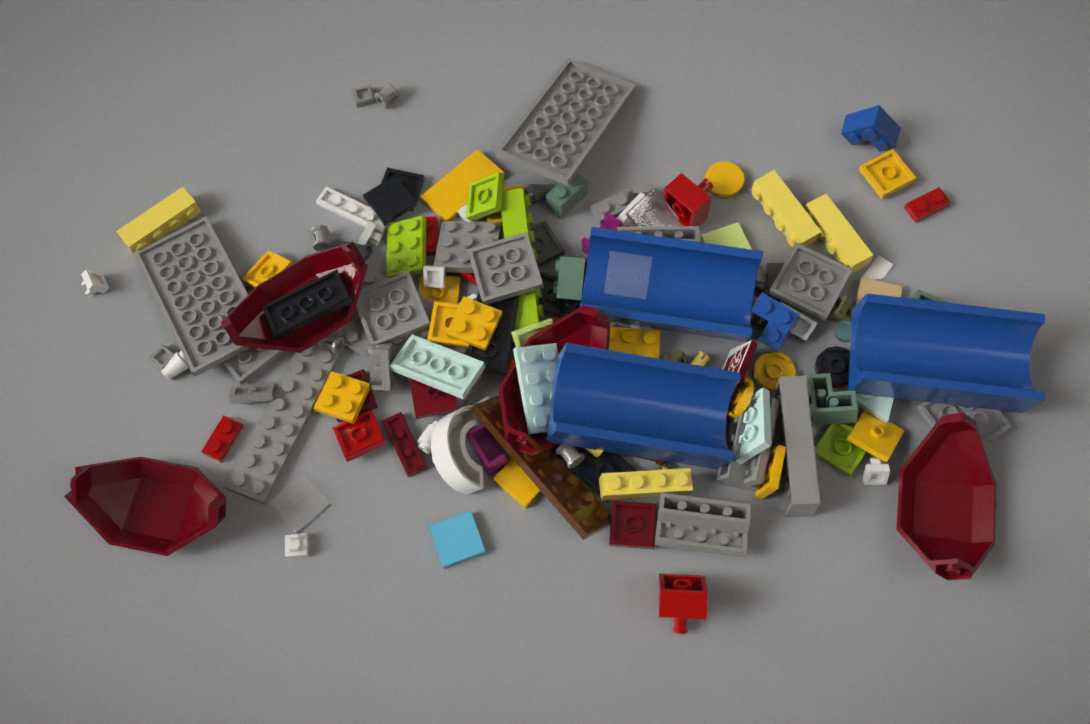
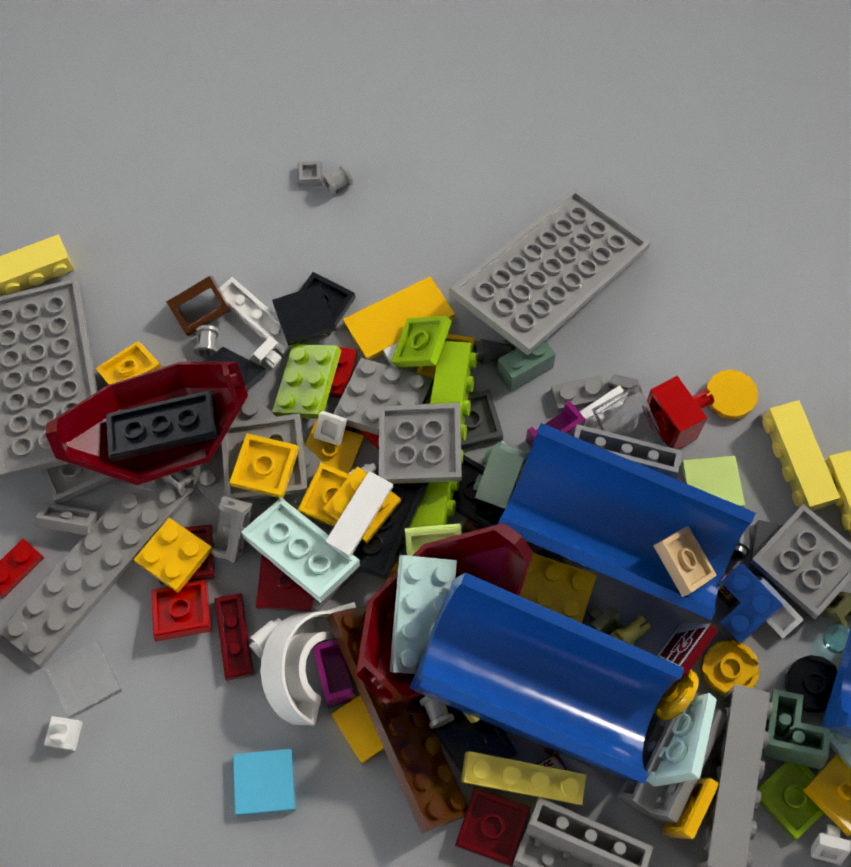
camera: 10 degrees right, 0 degrees up
clear tile [604,251,652,299] -> none
none -> reddish brown tile [166,276,231,336]
none -> yellow tile [229,433,299,499]
none -> white tile [325,471,393,557]
none -> tan tile [654,526,717,597]

